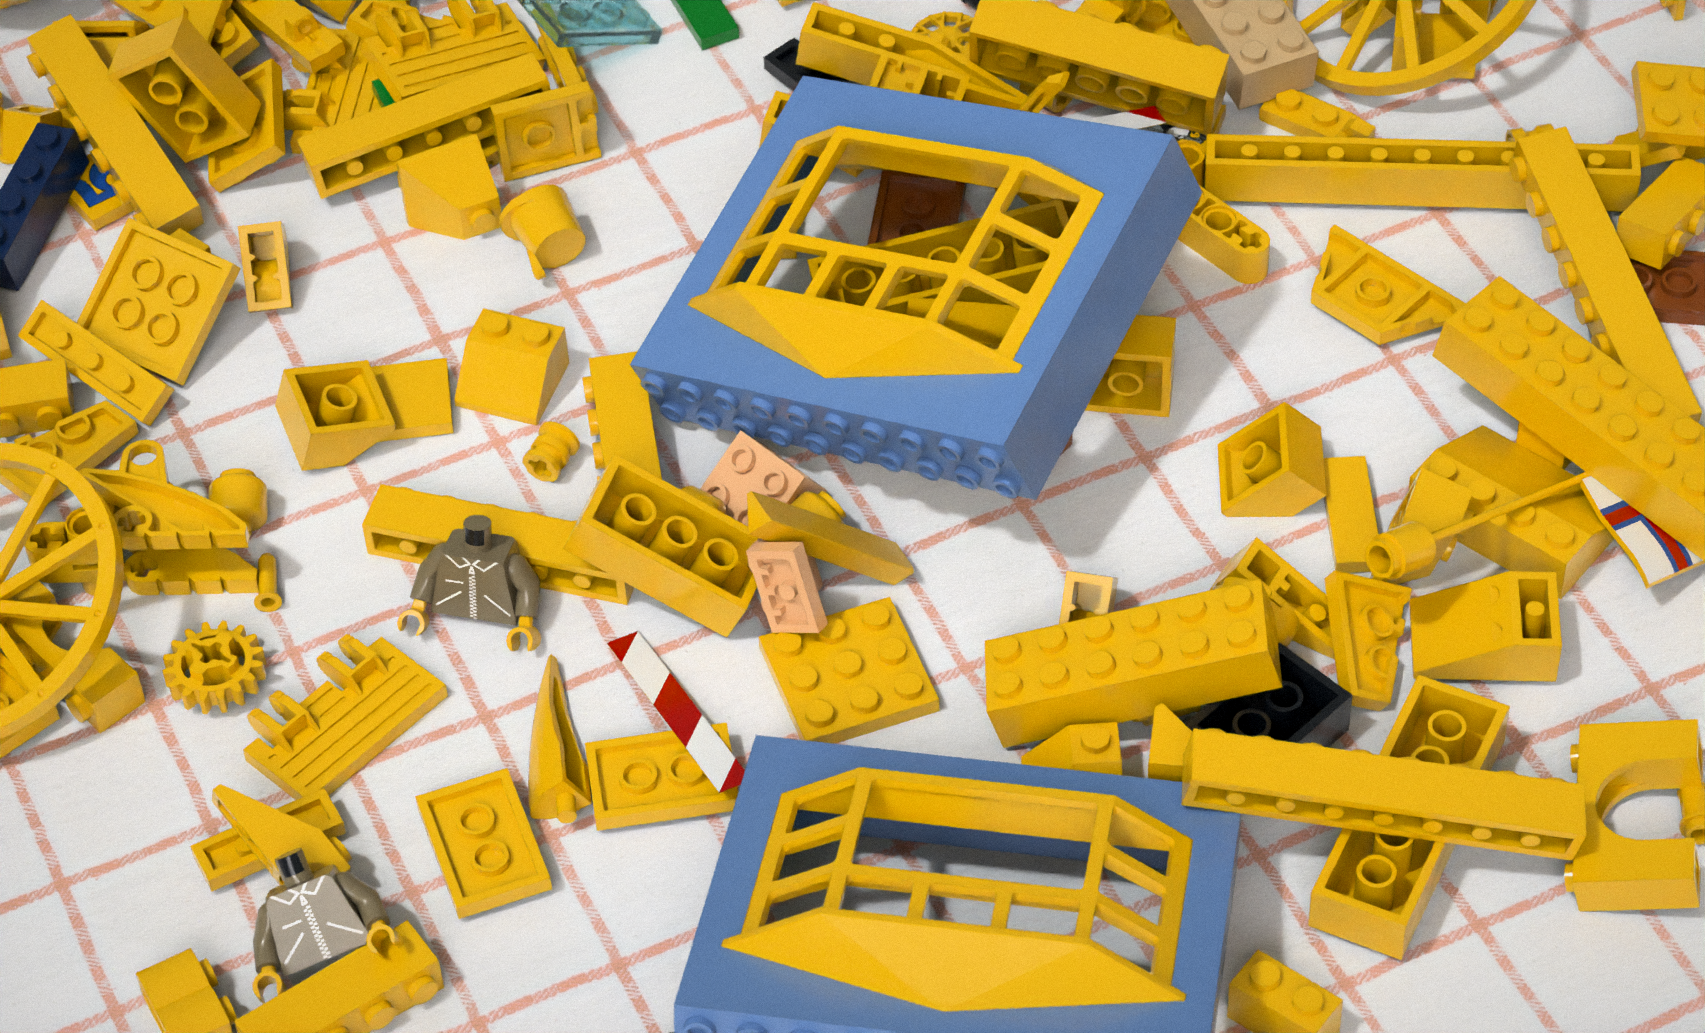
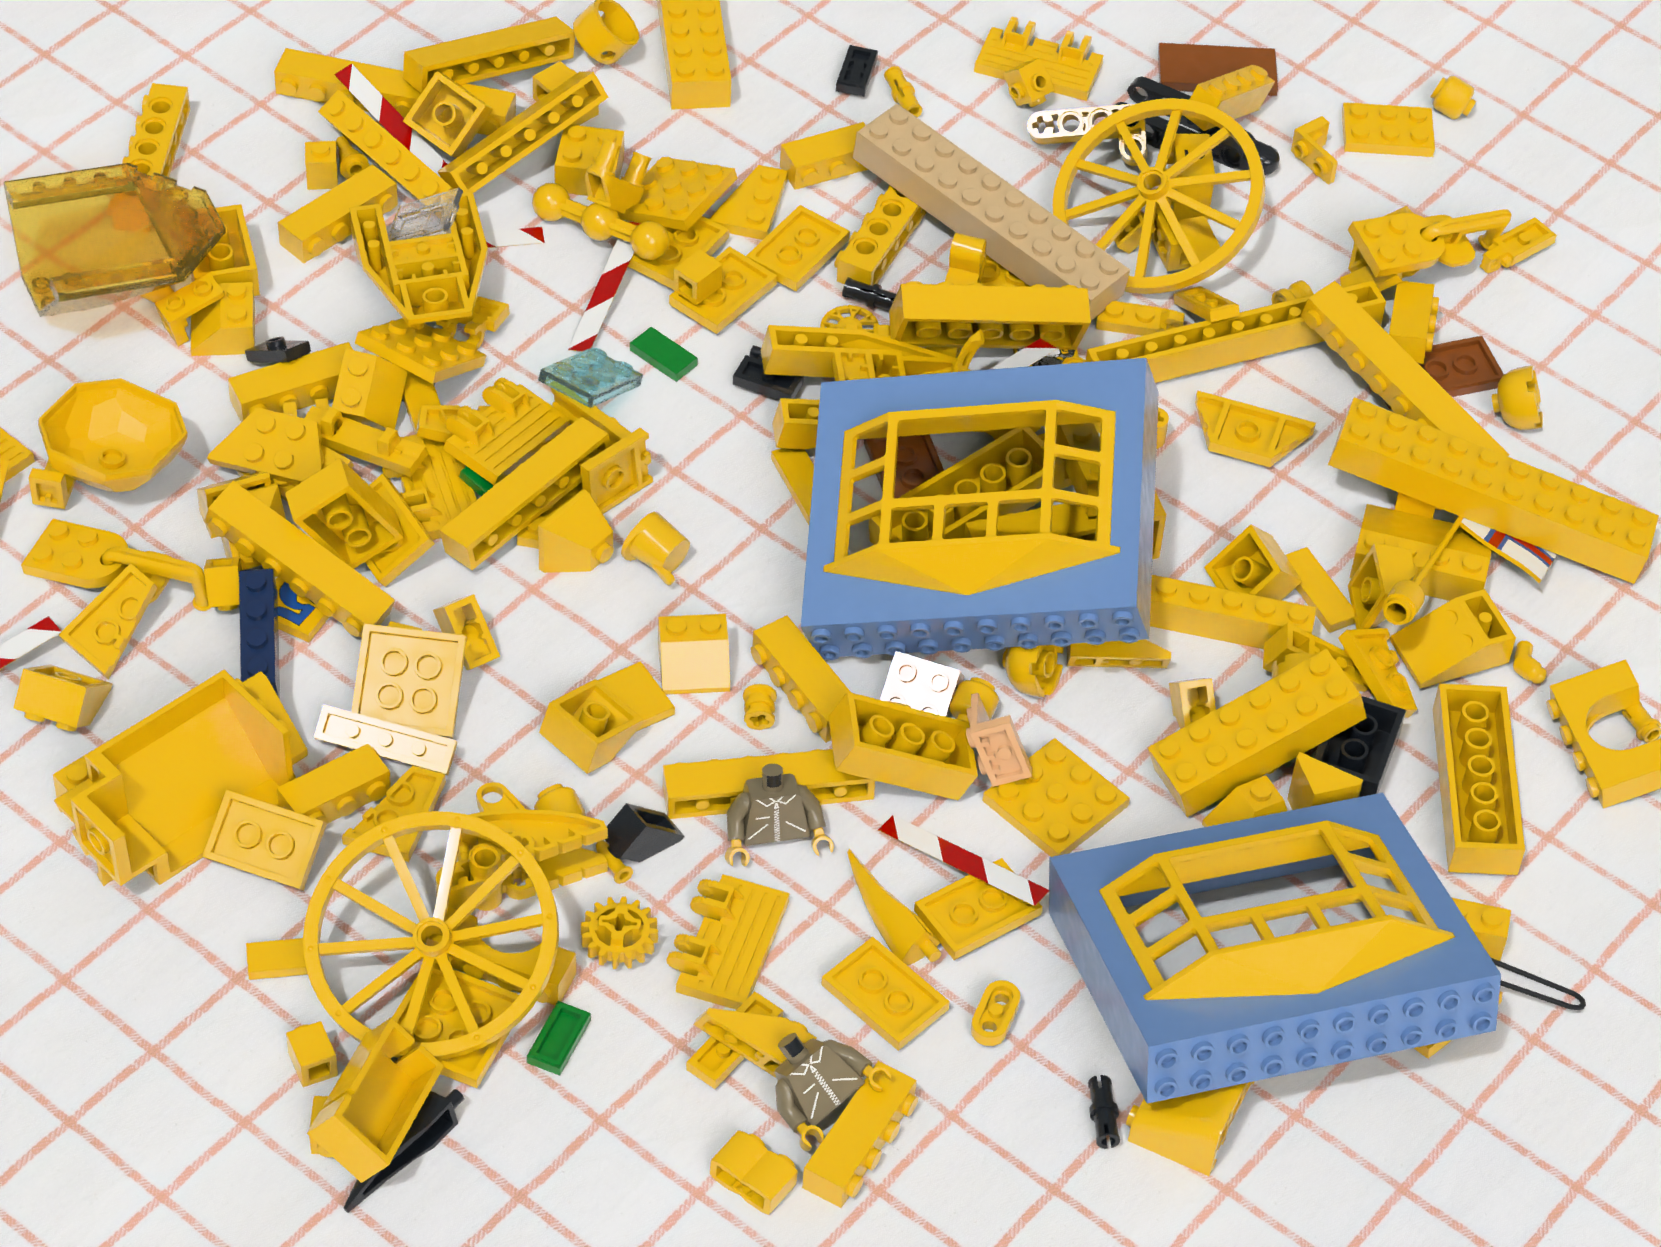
camera: 30 degrees left, 0 degrees up
yellow slope [747,491,914,585] -> none
yellow brick [1181,728,1587,861] -> none
none -> green tile [527,1001,591,1076]
none -> black slope [605,803,685,862]
none -> yellow plate [971,980,1020,1046]
none -> yellow cylinder [1002,645,1064,697]
none -> yellow slope [1067,639,1171,668]
none -> yellow brick [1150,575,1317,649]
none -> yellow tile [1173,286,1240,322]
none -> yellow arm [1513,641,1547,684]

